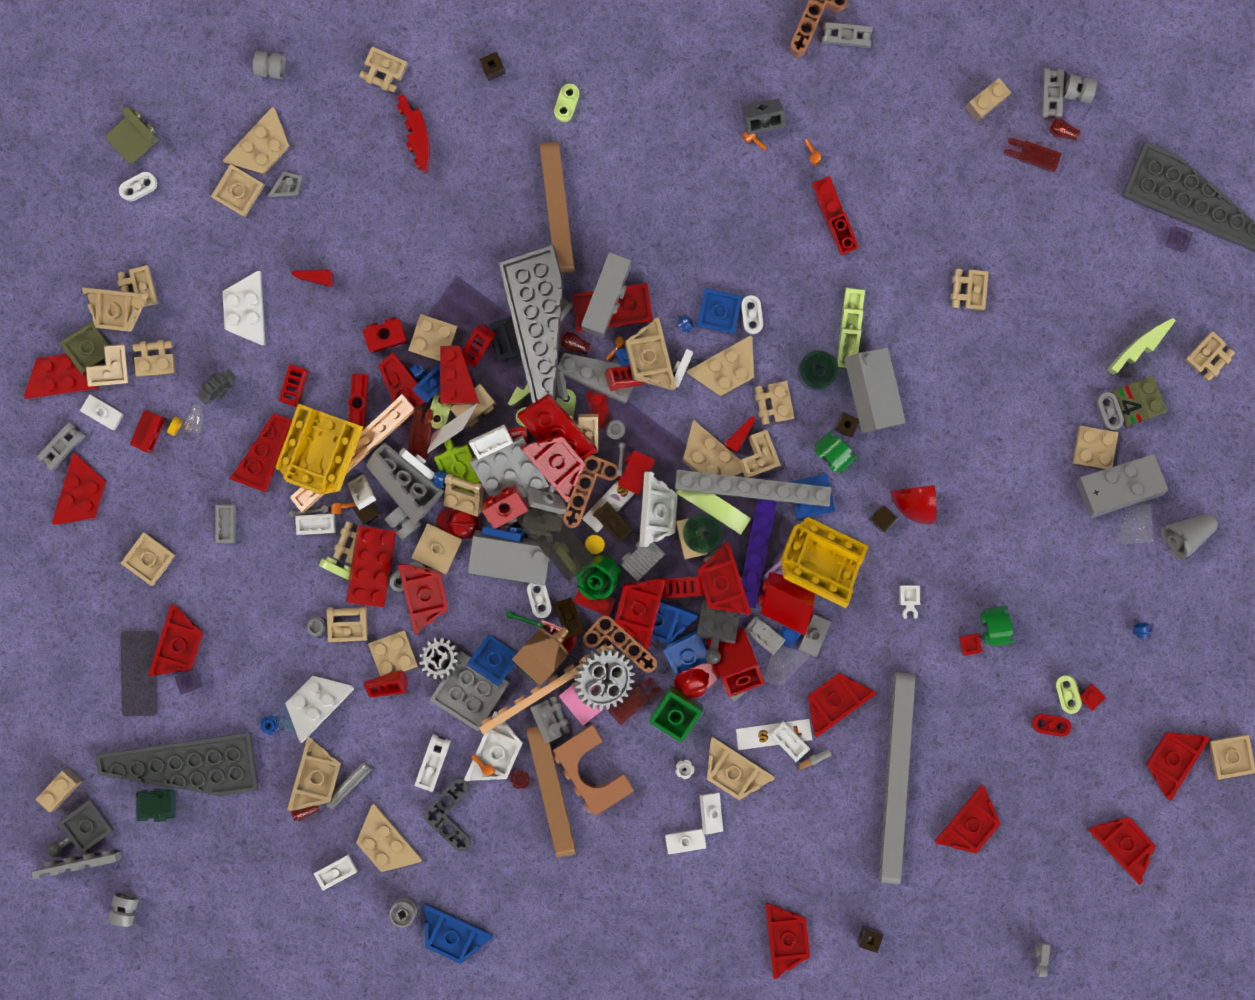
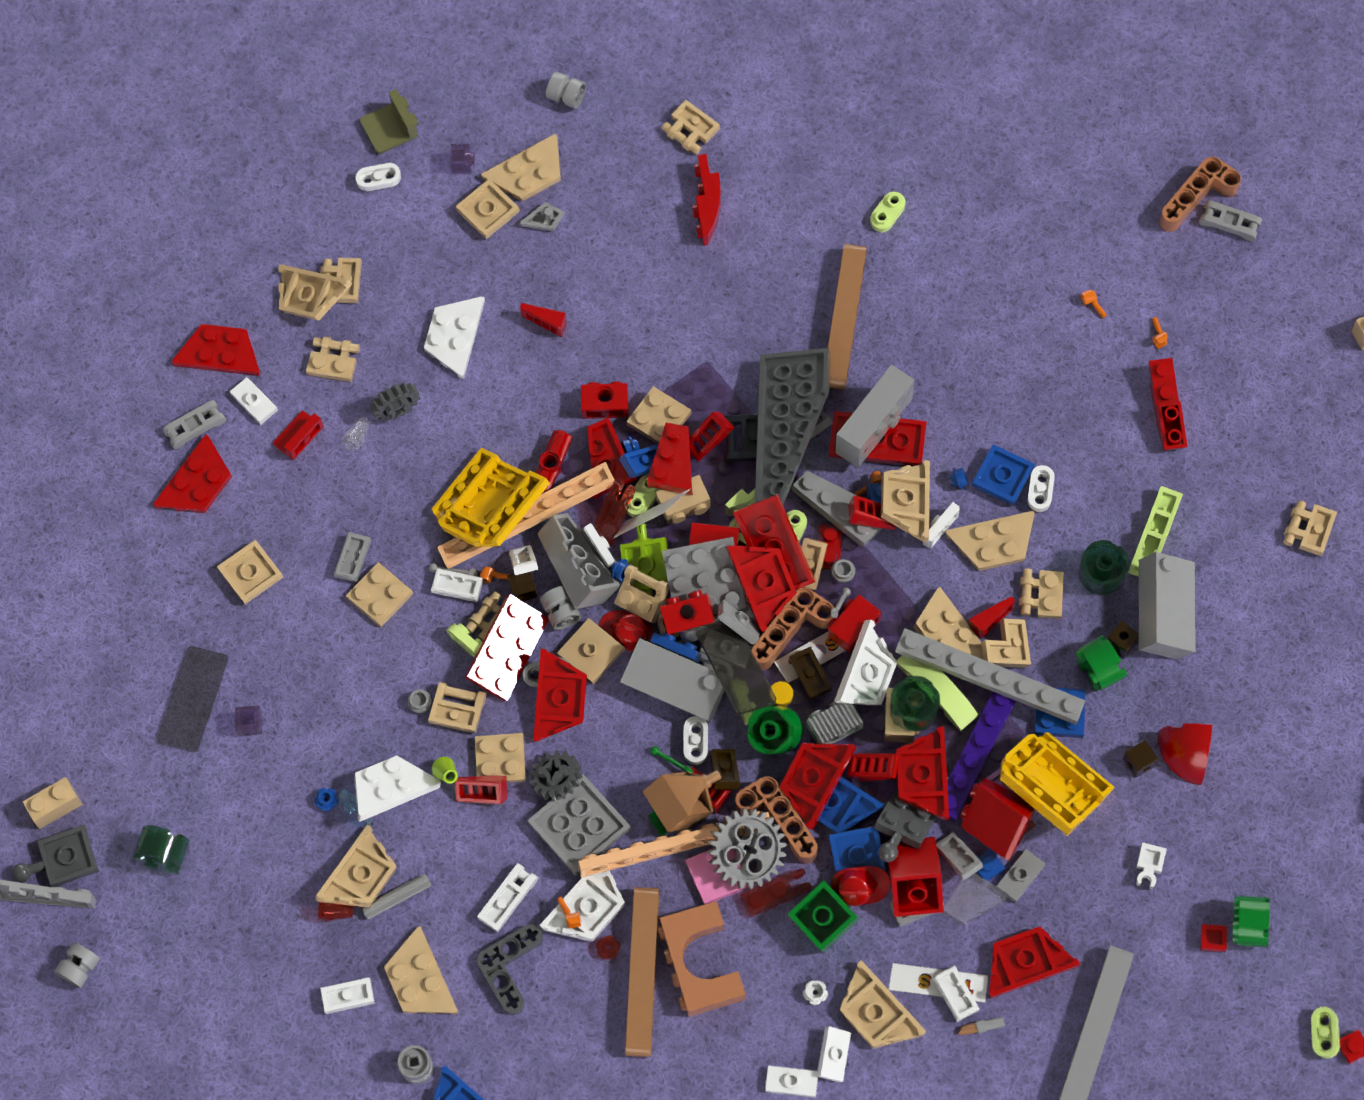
camera: 25 degrees right, 20 degrees down
olive plate [59,322,109,375] -> none
tan plate [86,344,128,386] -> none
dark grey wing [95,732,259,796] -> none
red wing [148,604,204,676] -> none
yellow tile [167,416,183,436] -> none
red wing [229,413,292,492] -> none
red slope [279,364,310,407] -> none
blue plate [467,634,517,687] -> none
white plate [469,425,513,459] -> none
dark brown piece [479,52,506,81] -> none
light grey plate [530,696,570,744] -> none
light grey piece [555,372,568,400] -> none
clear red cone [561,331,591,354] -> none
red plate [573,589,616,616] -> none
dark grey brick [741,98,786,135] -> none
red plate [1031,713,1071,737] -> none
none -> tan plate [346,562,413,627]
none -> lime cone [432,757,458,784]
none -> clear purple plate [451,144,475,174]

